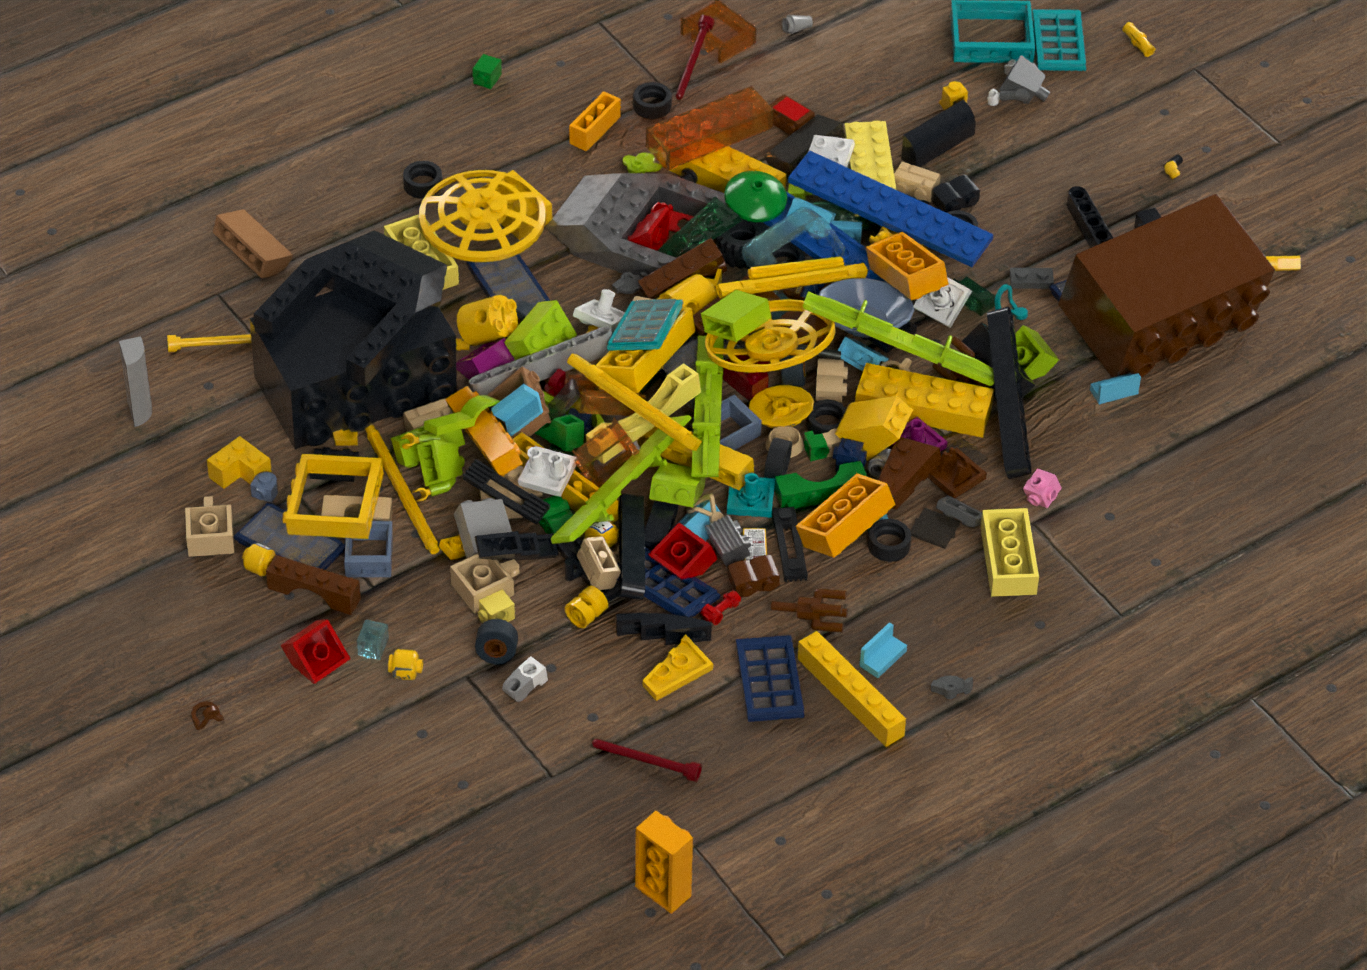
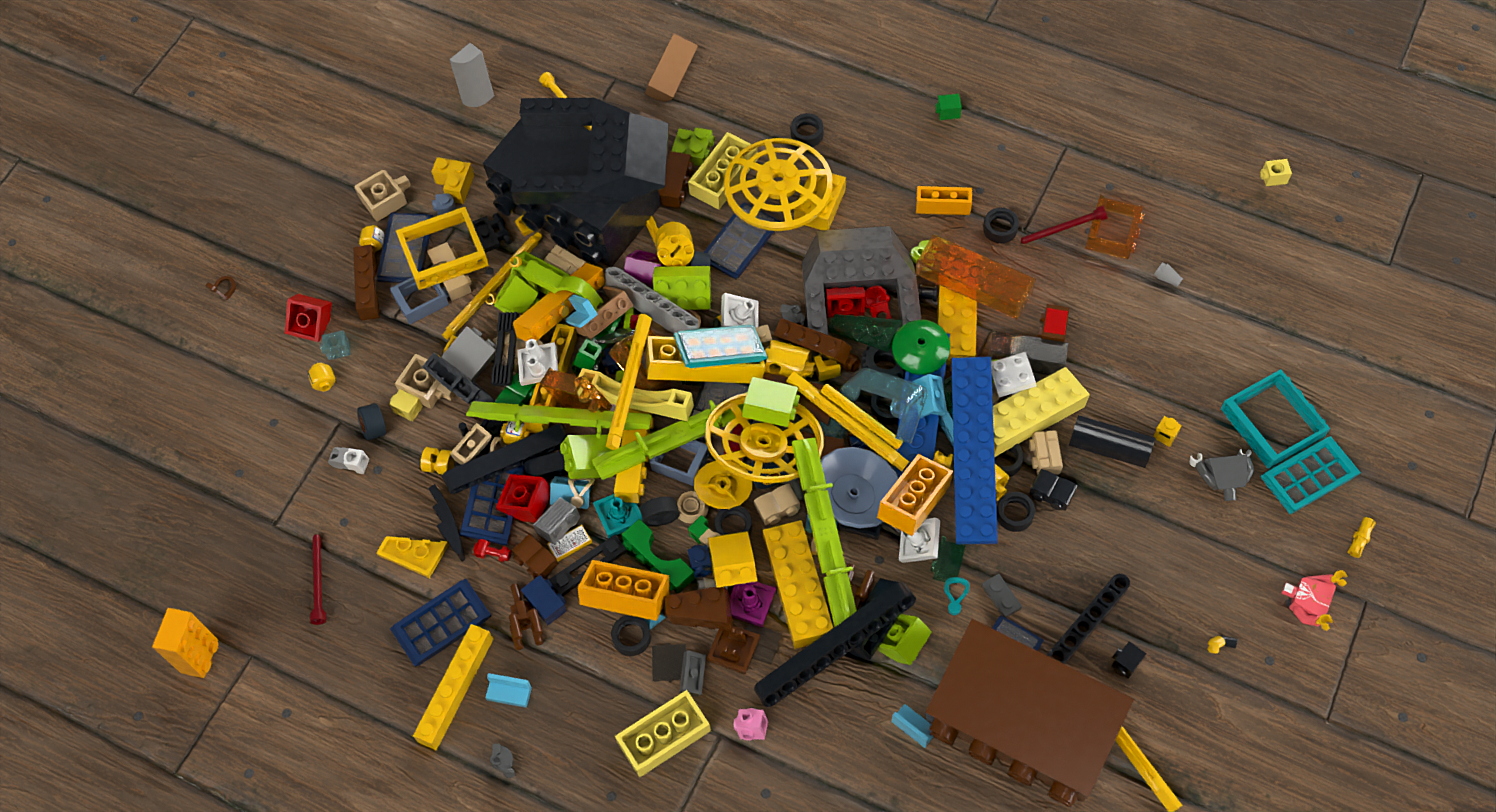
camera: 65 degrees right, 15 degrees up
none -> dark blue brick [521,575,567,626]
none -> coral torso [1281,570,1347,631]

